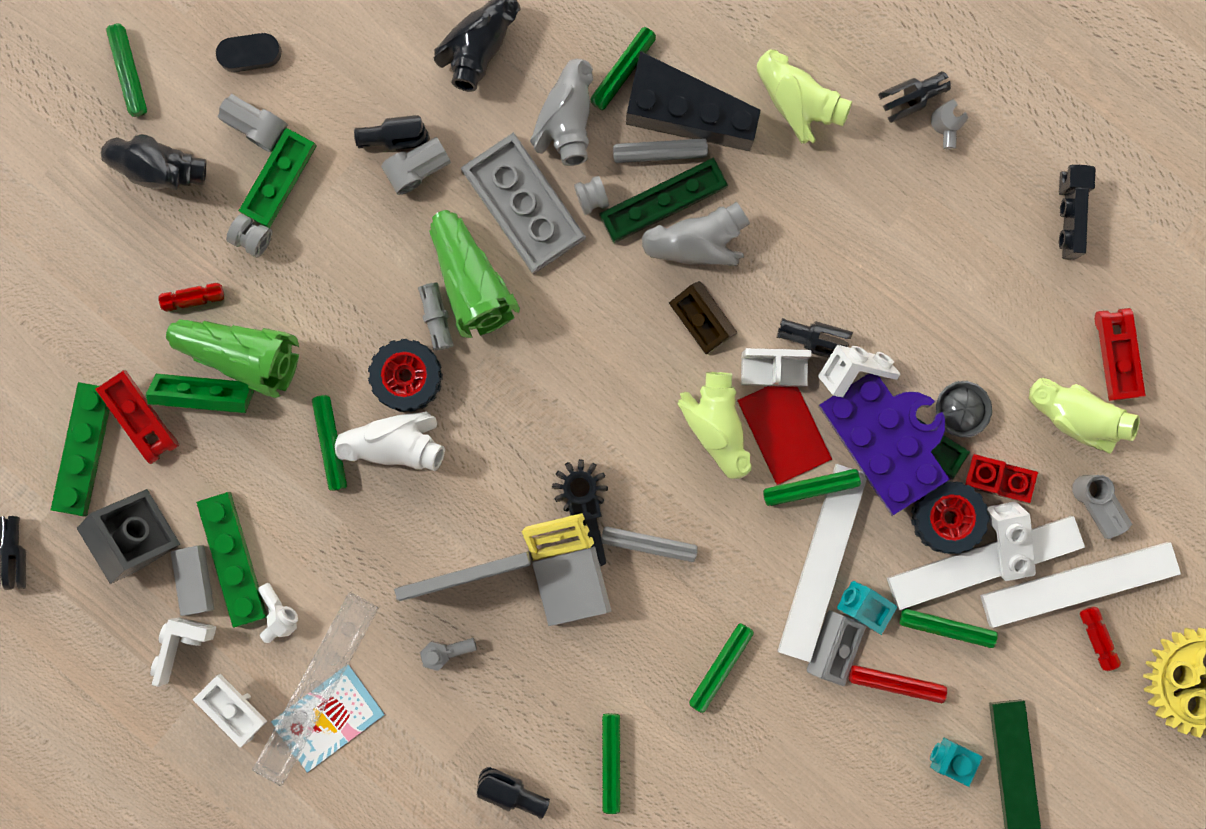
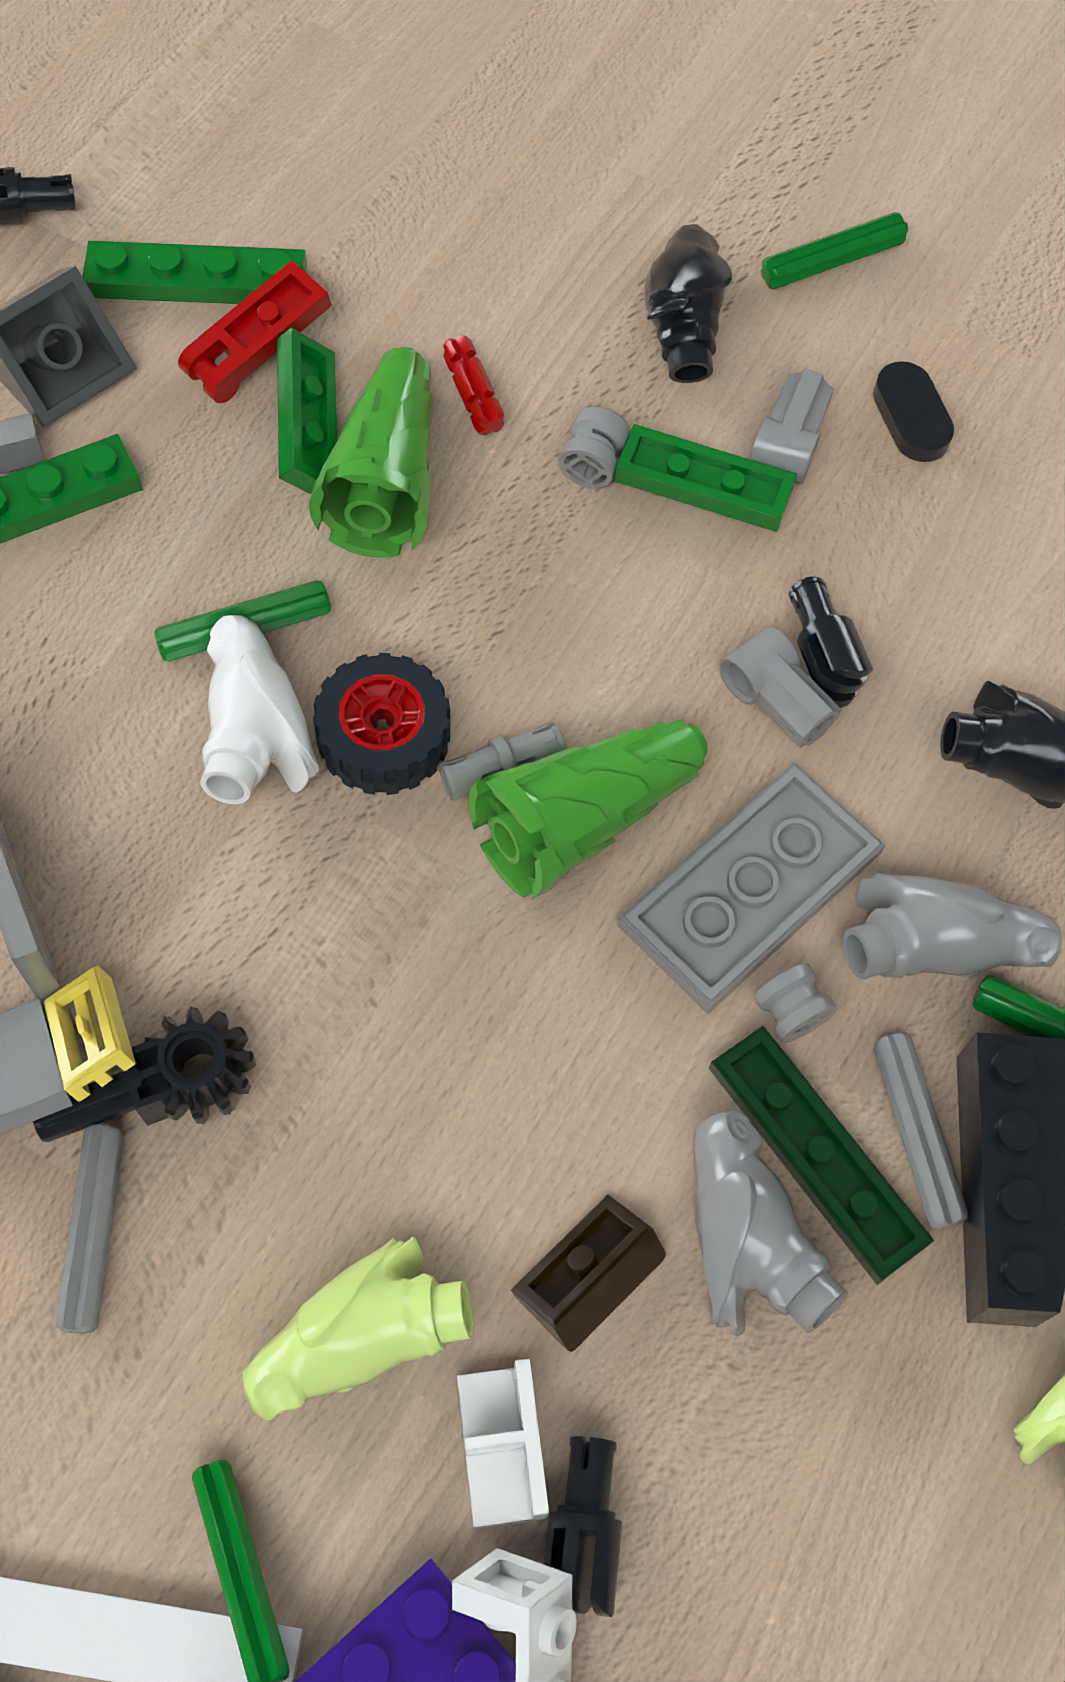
camera: 80 degrees right, 20 degrees down
red sticker [737,386,832,485] -> none

